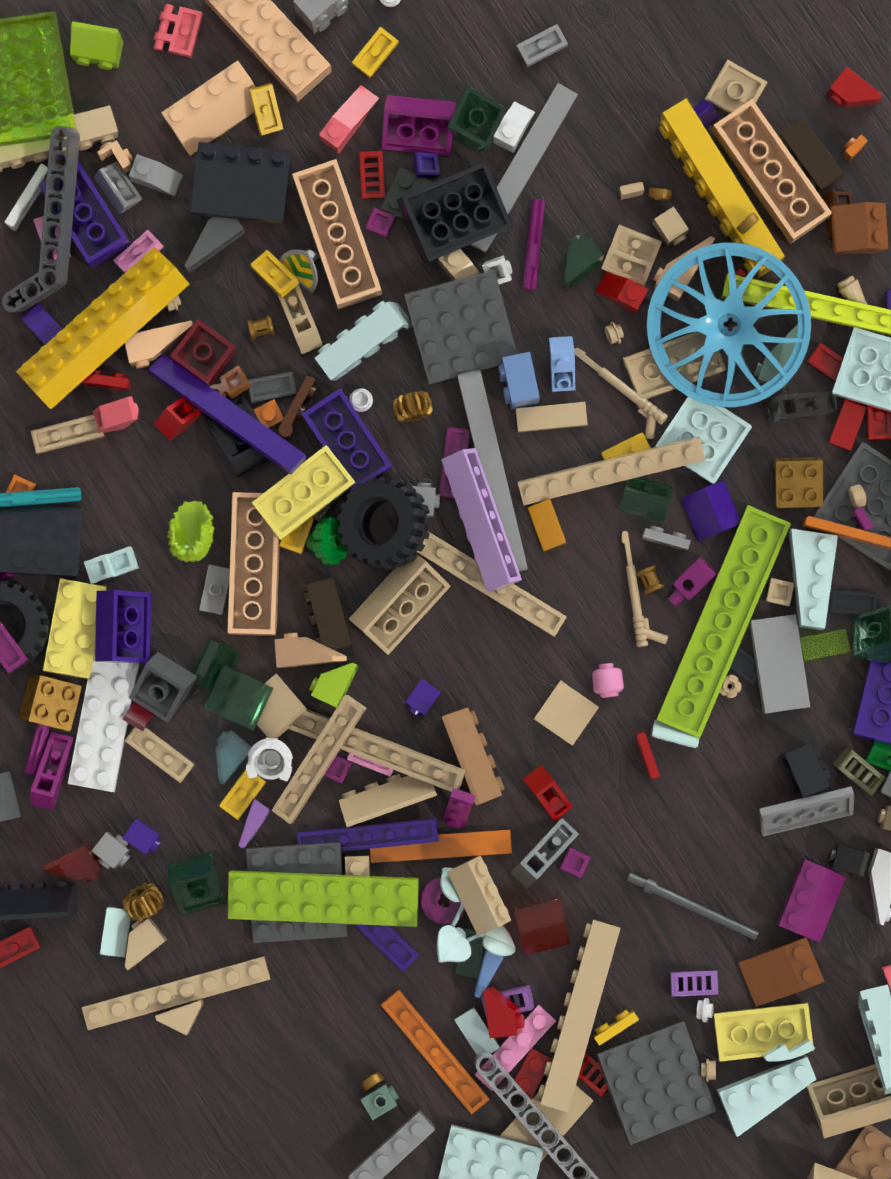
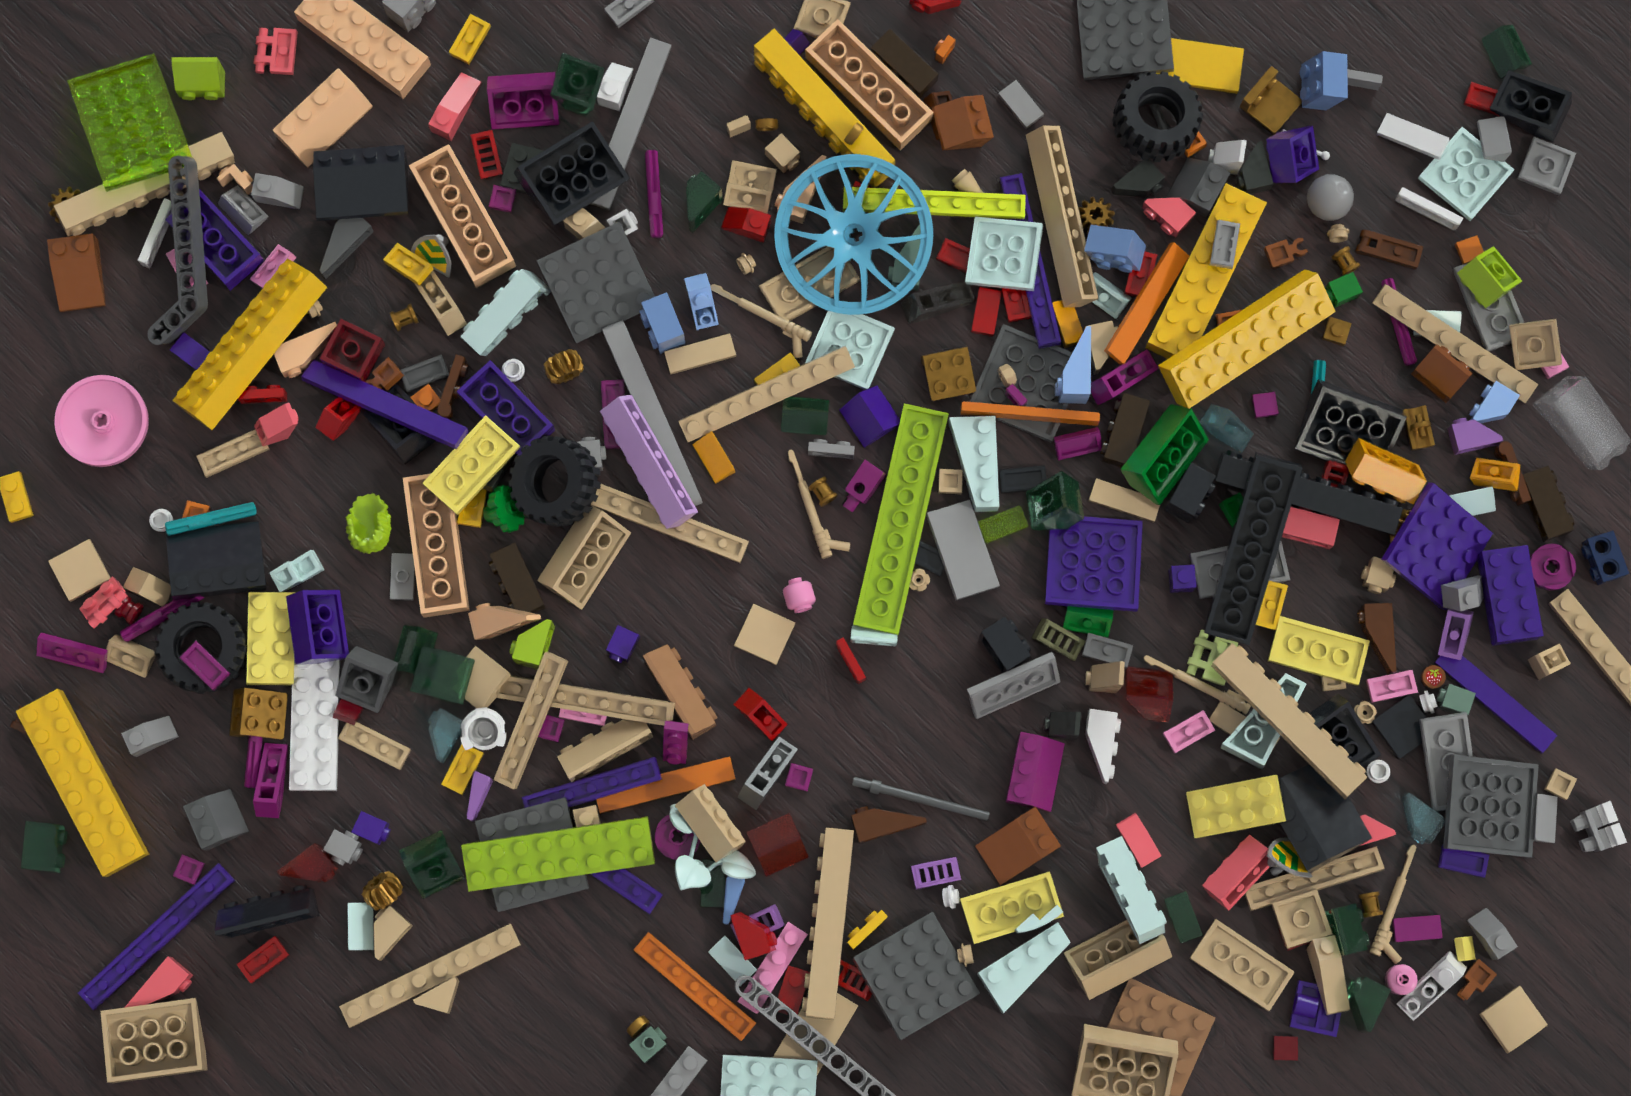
camera: 15 degrees left, 5 degrees down
yellow plate [248,83,283,135] -> none
dark purple tile [413,152,440,178] -> none
none -> reddish brown slope [851,806,927,844]

